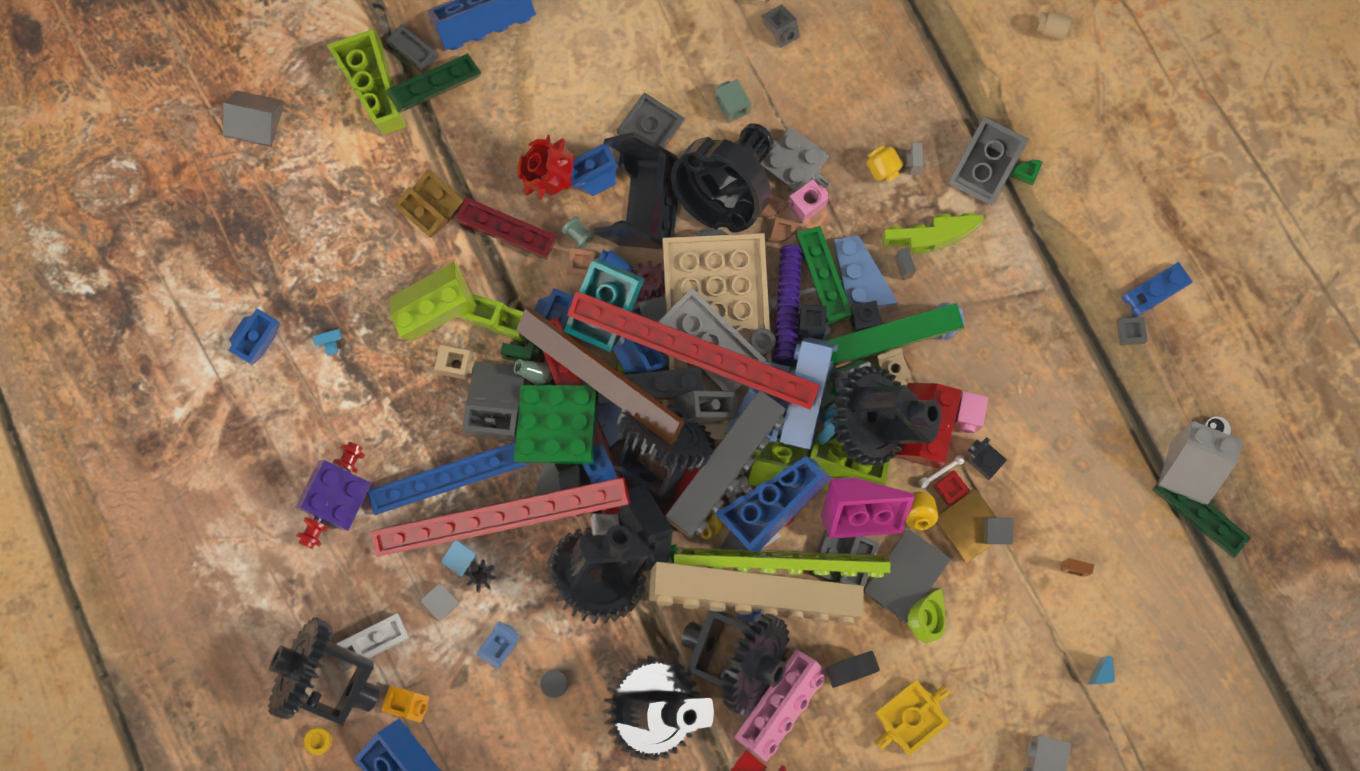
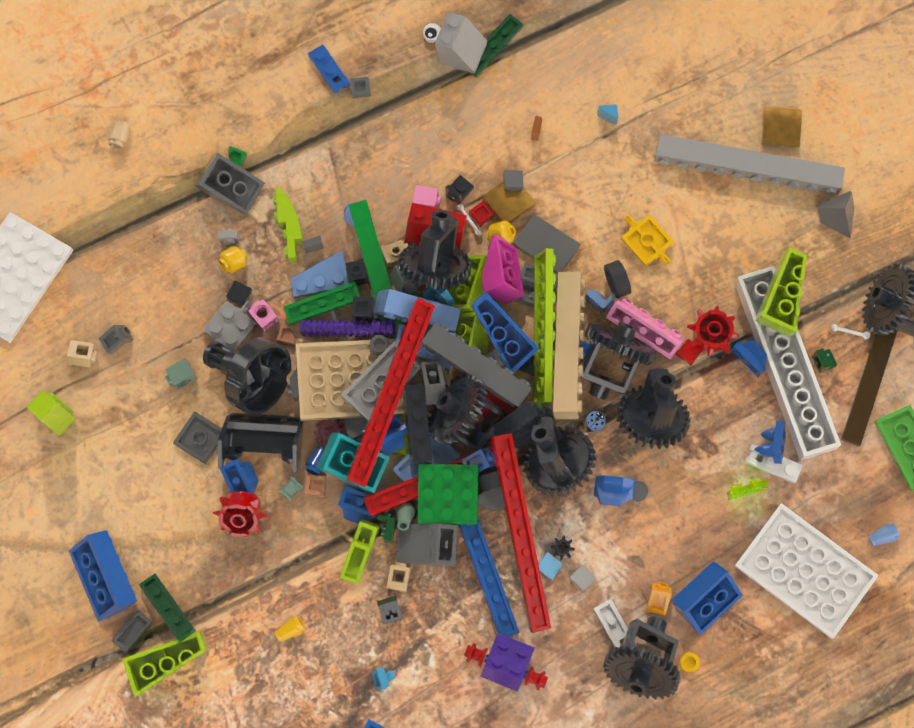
camera: 85 degrees left, 0 degrees up
lime slope [390,261,477,342] -> none
pearl gold slope [393,169,465,238] -> none
dark red plate [455,197,557,260] -> none
medium blue bracket [476,621,520,670] -> none
tile [516,308,685,445] -> none
white tile [590,513,619,535] -> none
lime piece [907,588,946,643] -> none
none -> black tile [226,280,252,306]
none -> yellow cone [275,615,306,642]
none -> bracket [377,595,403,624]
none -> medium blue bracket [585,288,616,314]
none -> medium blue tile [586,411,606,431]
none -> blue slope [594,475,635,507]

